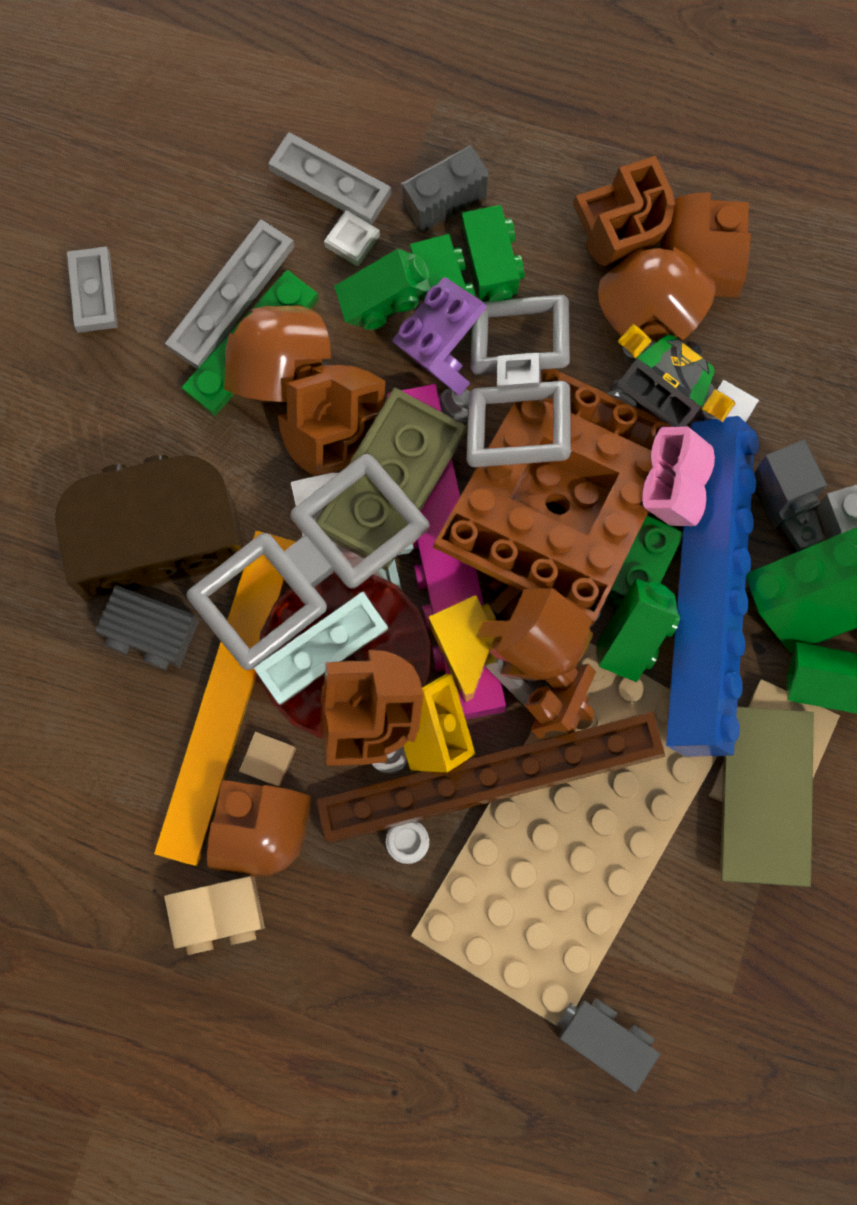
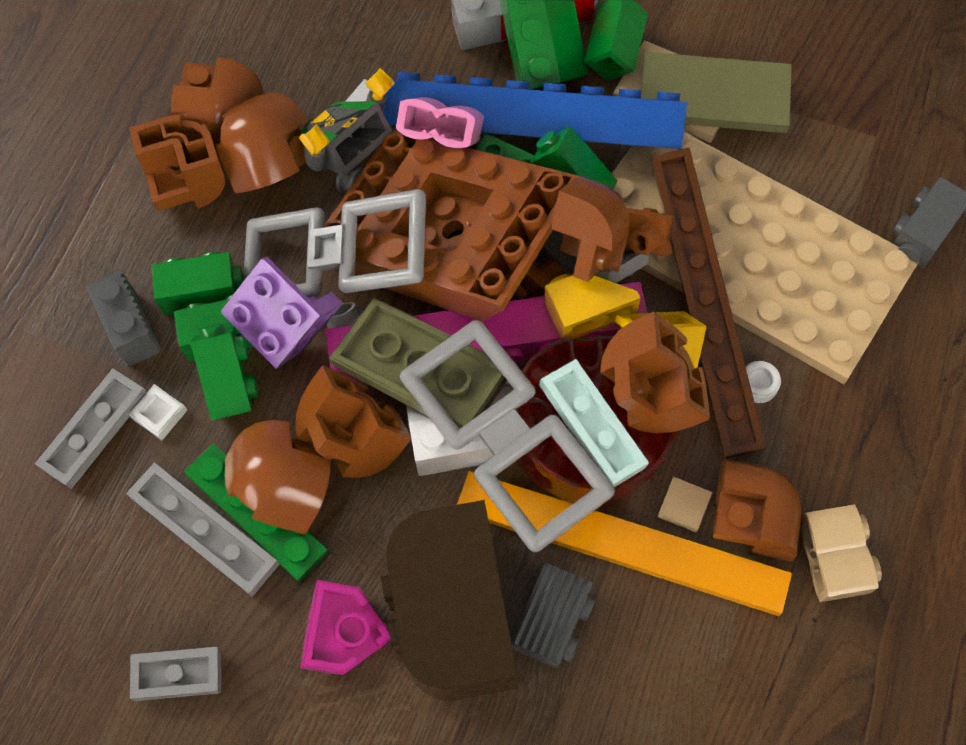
camera: 85 degrees left, 10 degrees down
dark grey hinge [754,439,827,552] -> none
none -> dark pink plate [300,580,391,675]

